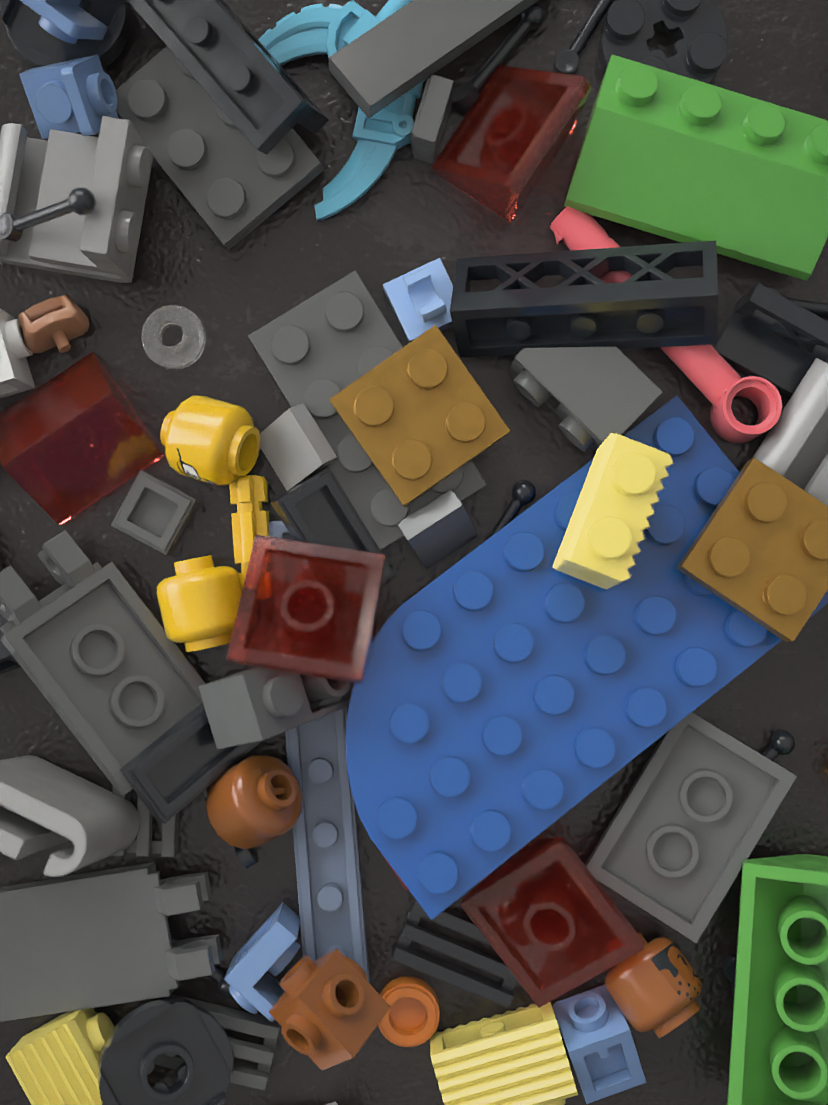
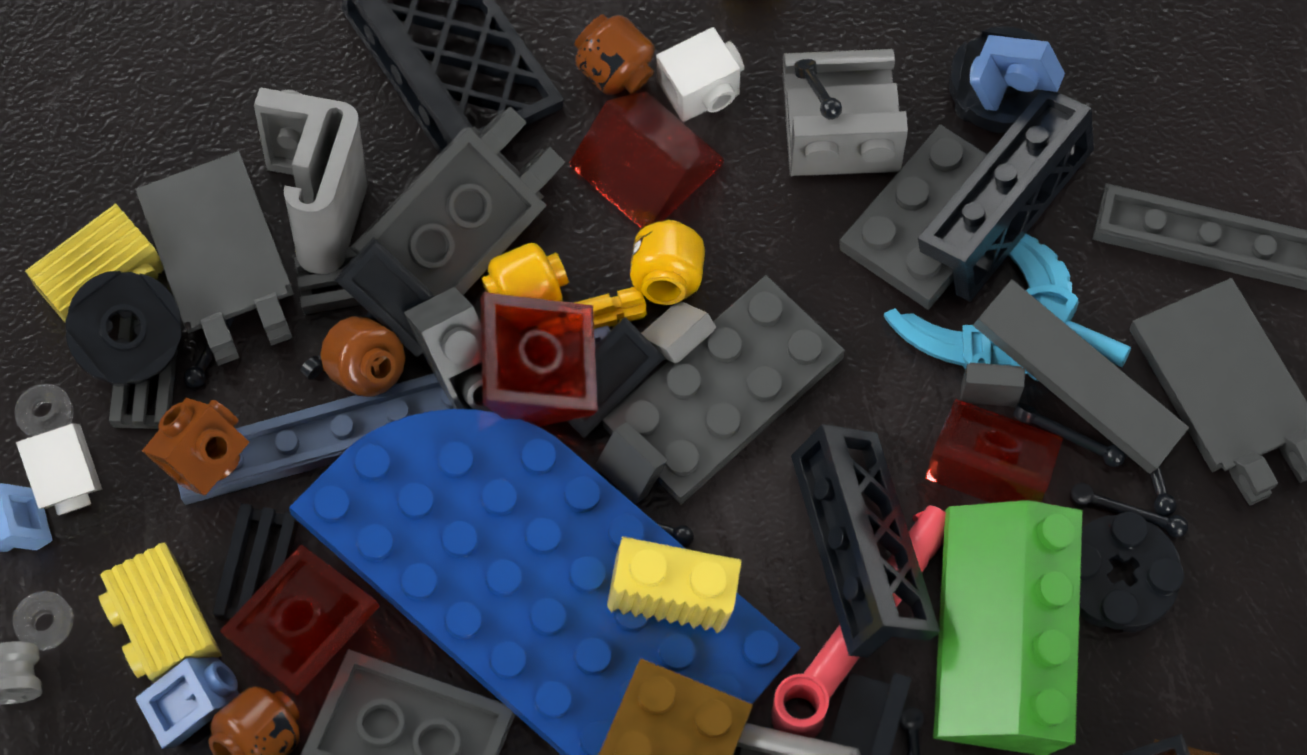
camera: 80 degrees right, 20 degrees down
nougat piece [18,294,89,353] -> none
medium blue bracket [19,55,119,139] -> none
dark grey tile [111,470,200,556] -> none
clear plate [141,305,206,369] -> none
medium blue bracket [224,902,300,1022] -> none
pearl gold plate [329,325,510,507] -> none
orange tile [378,976,440,1047] -> none
light blue tile [383,258,453,343] -> none
dark grey slope [510,347,663,451] -> none

